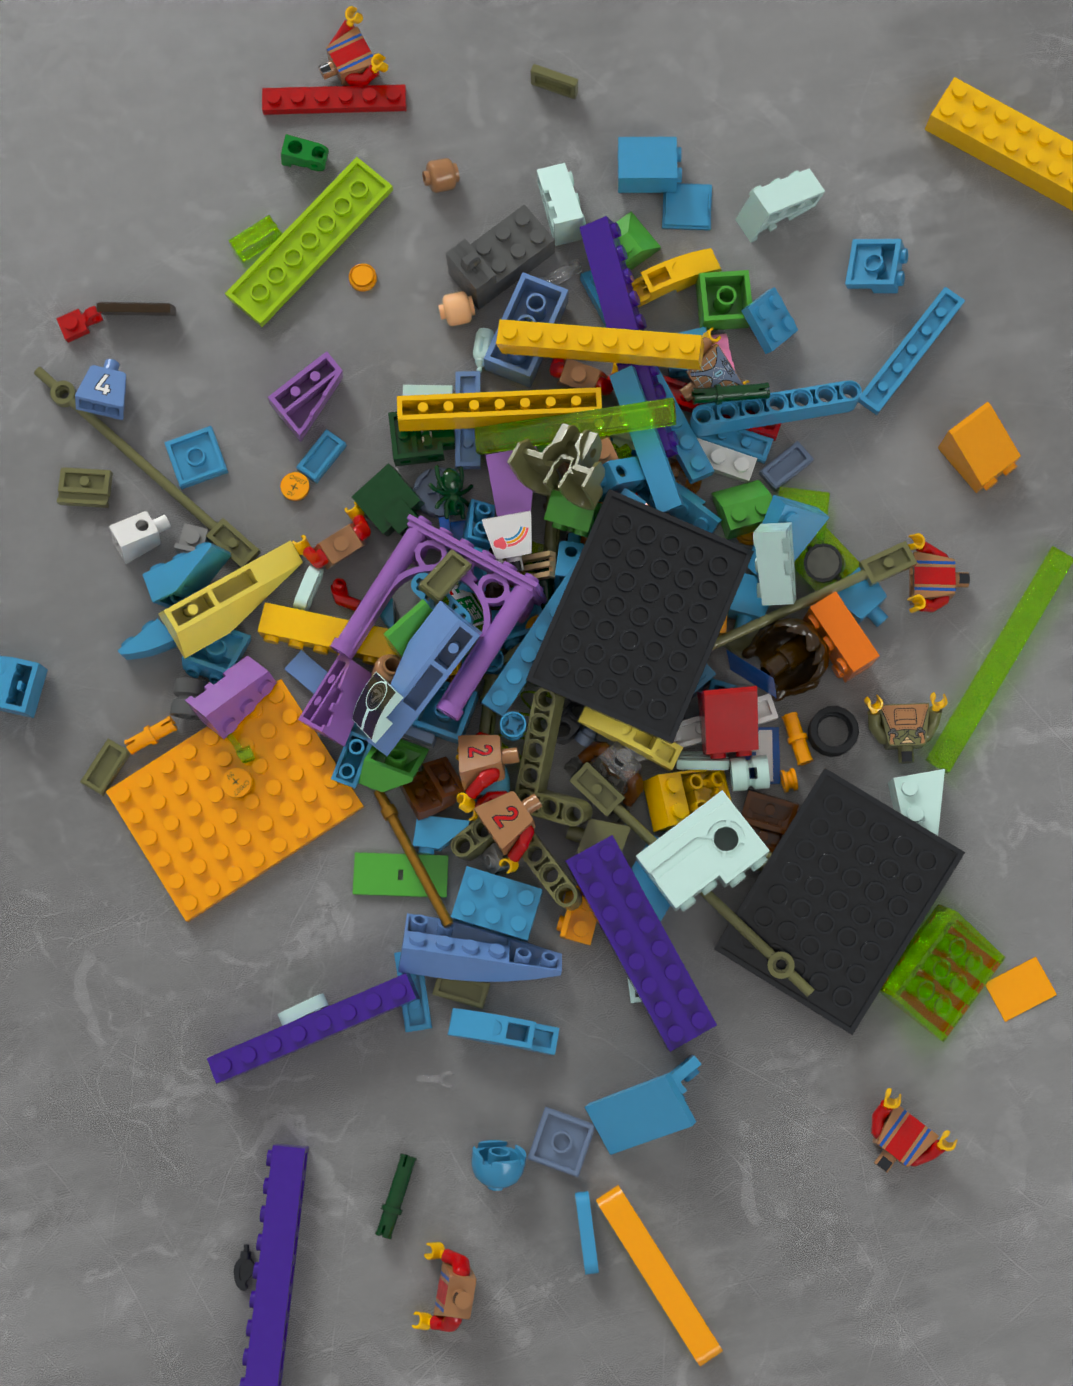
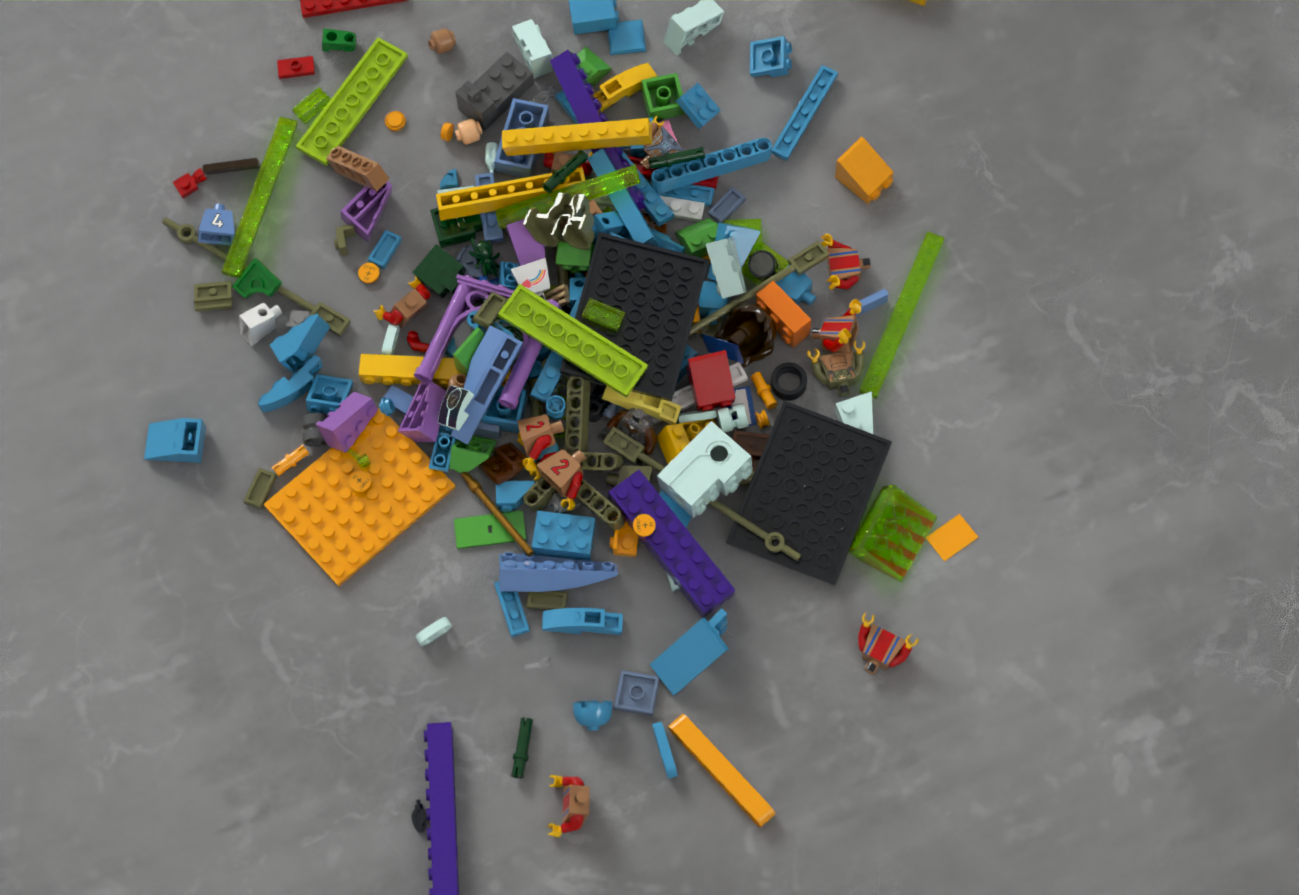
camera: 10 degrees left, 10 degrees down
light yellow wedge [158,540,303,659] -> none
dark azure tile [164,426,229,489] -> none
dark purple brick [207,973,420,1084] -> none
none -> clear neon green plate [222,117,298,279]
none -> green tile [232,258,283,299]
none -> red plate [277,56,315,79]
none -> medium nougat brick [326,146,389,191]
none -> olive bracket [334,225,356,256]
none -> dark azure plate [379,397,395,416]
none -> light orange tile [440,122,454,142]
none -> dark azure tile [440,169,459,190]
none -> lime plate [498,284,648,398]
none -> dark green pin [542,150,588,193]
none -> clear neon green plate [582,298,625,331]
none -> light orange piece [633,514,656,537]
none -> torso [812,299,862,353]
none -> medium blue tile [856,289,889,317]

